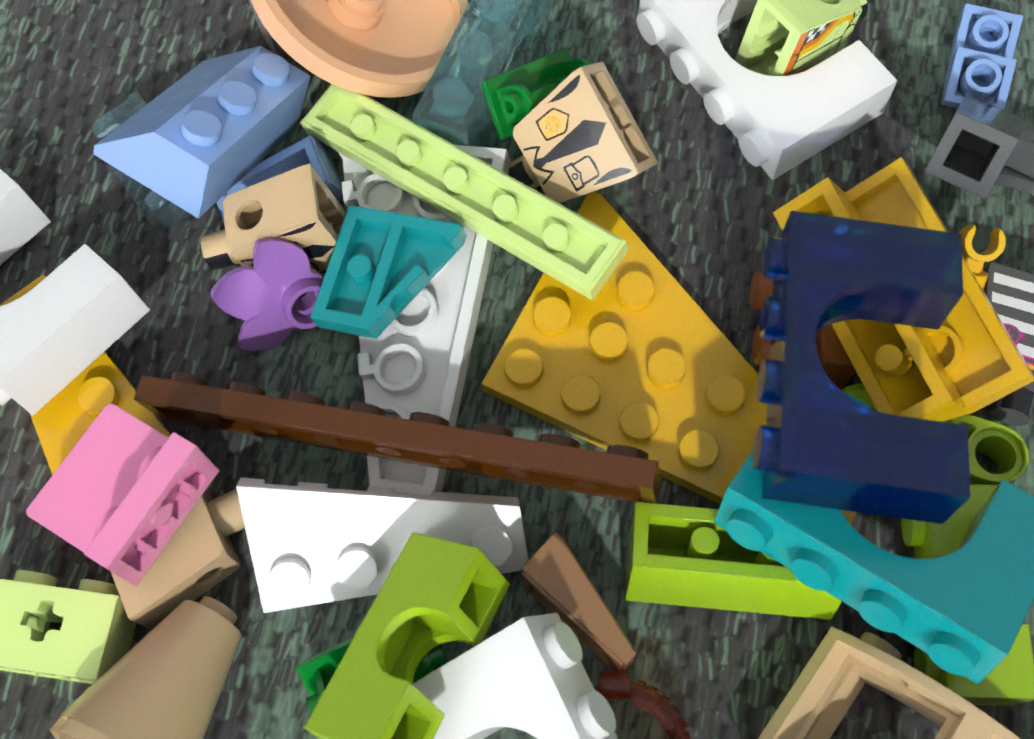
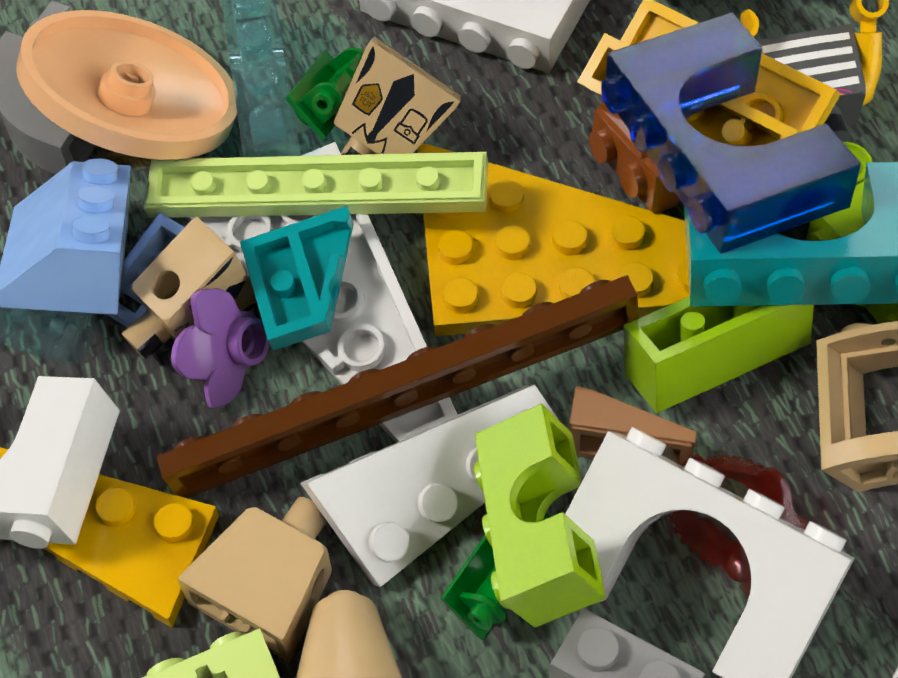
camera: 35 degrees left, 10 degrees down
bright pink bracket [26,404,219,587] -> none

